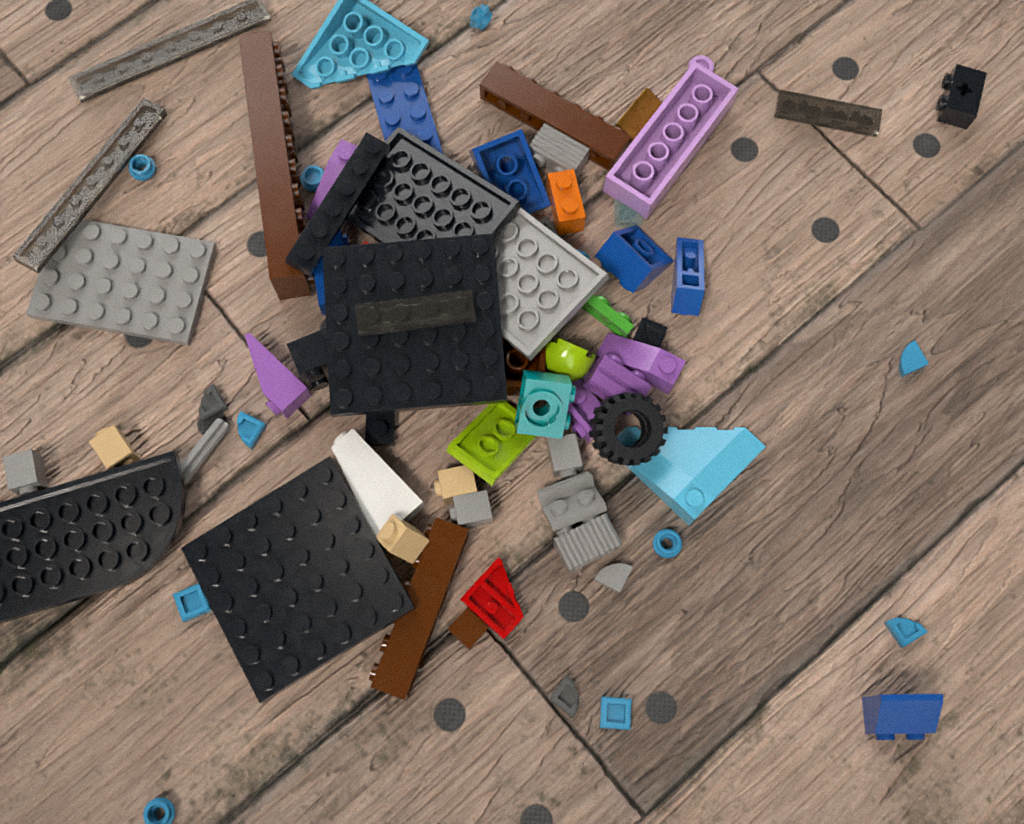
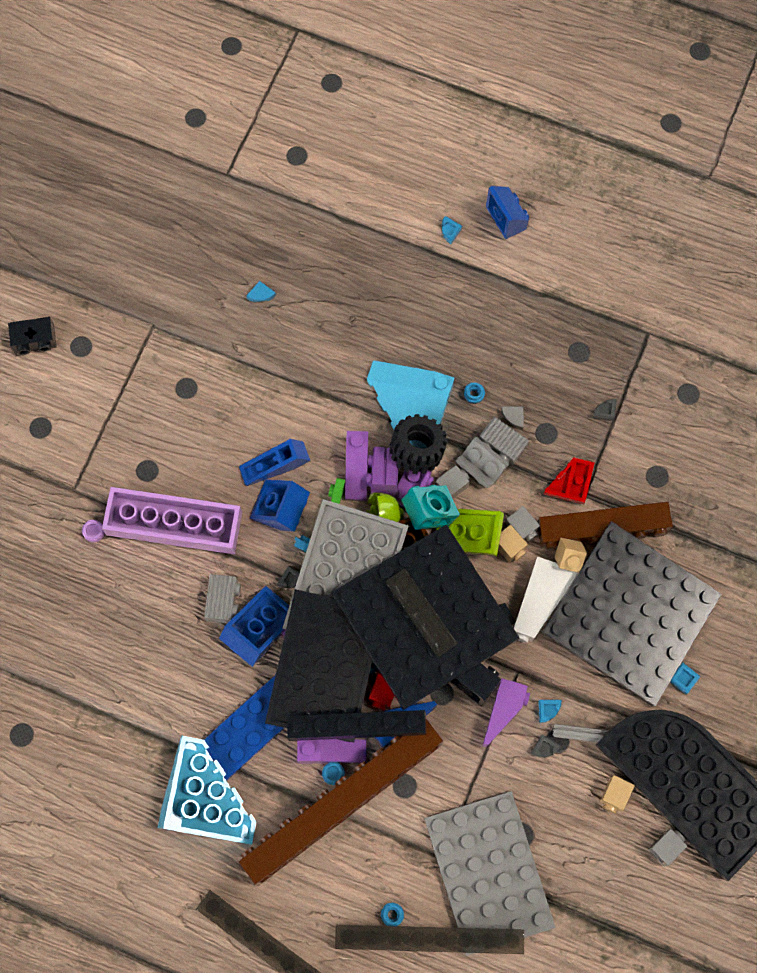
camera: 115 degrees left, 0 degrees up
reddish brown tile [448,607,489,650] -> none
dark azure plate [469,4,492,30] -> none
reddish brown brick [480,61,631,171] -> none
orange brick [546,169,586,235] -> none
dark azure tile [599,697,632,730] -> none
clear light blue tile [613,199,642,227] -> none
pearl gold slope [616,87,662,143] -> none
black tile [633,317,668,348] -> none
clear smoke plate [774,90,882,137] -> none

